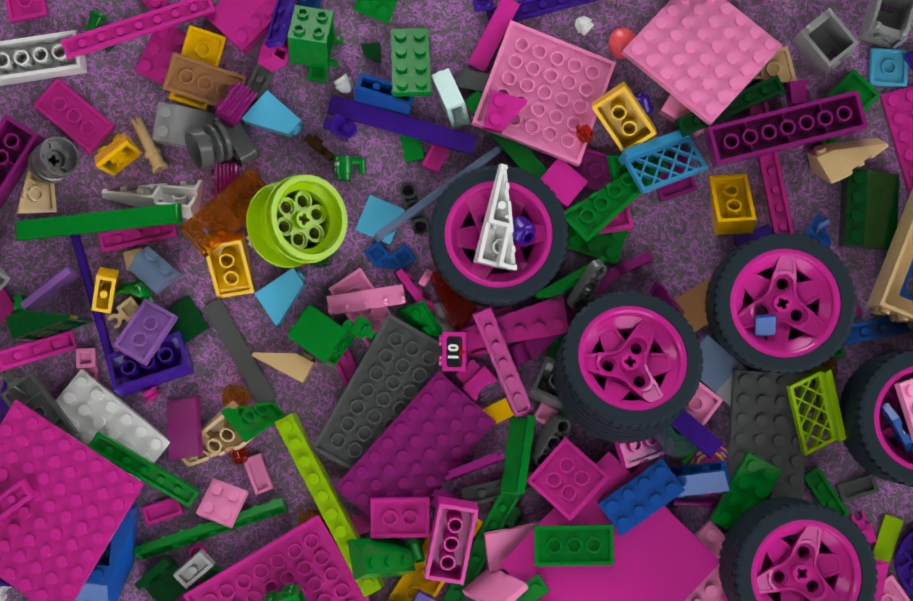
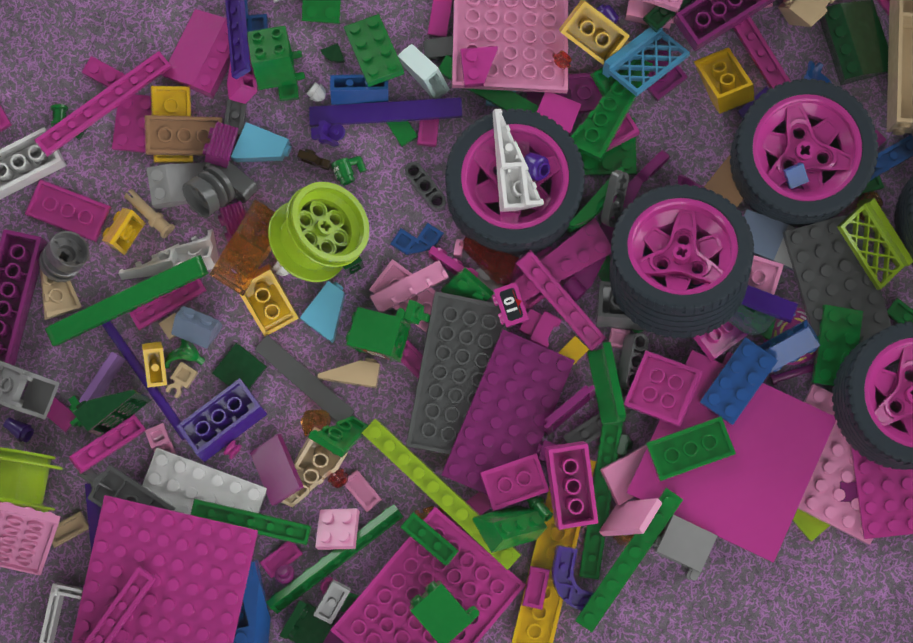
camera: 10 degrees left, 5 degrees down
medium lavender tile [113,298,178,366] -> none
medium azure tile [355,195,405,245] -> none
sand blue tile [374,146,501,243] -> none
none -> magenta plate [275,565,294,584]
none -> green tile [400,512,459,566]

